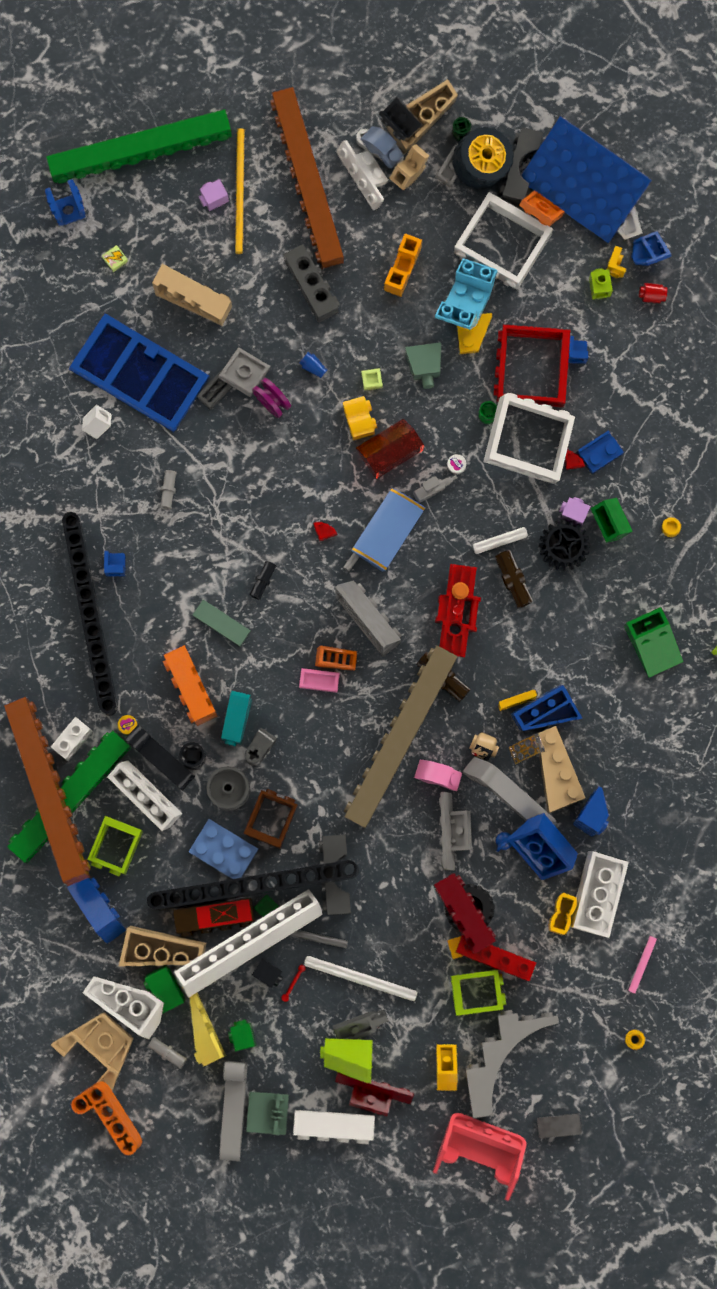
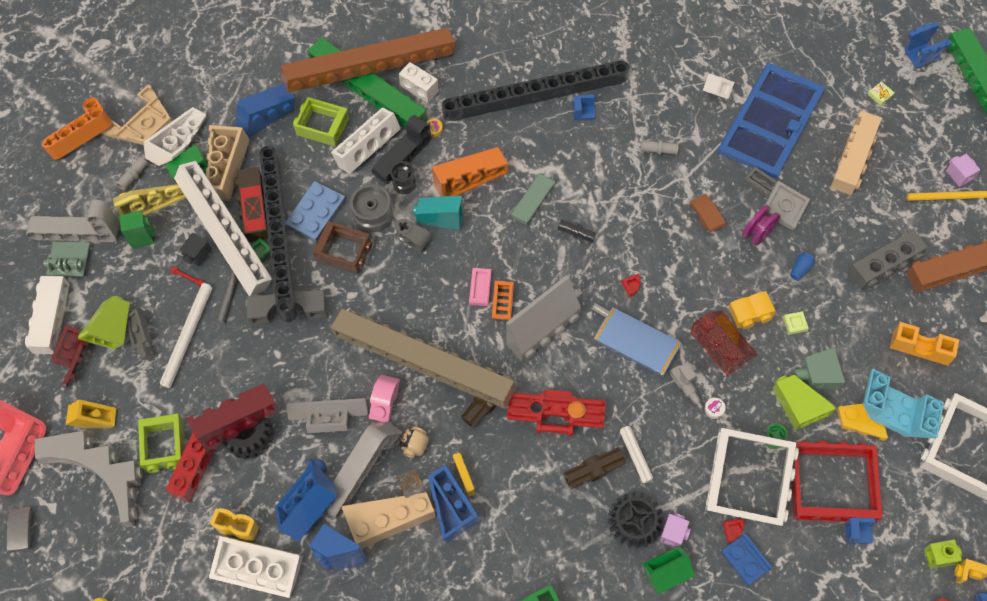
camera: 90 degrees right, 15 degrees down
none -> dark orange slope [690,194,726,233]
none -> lime slope [773,375,836,430]

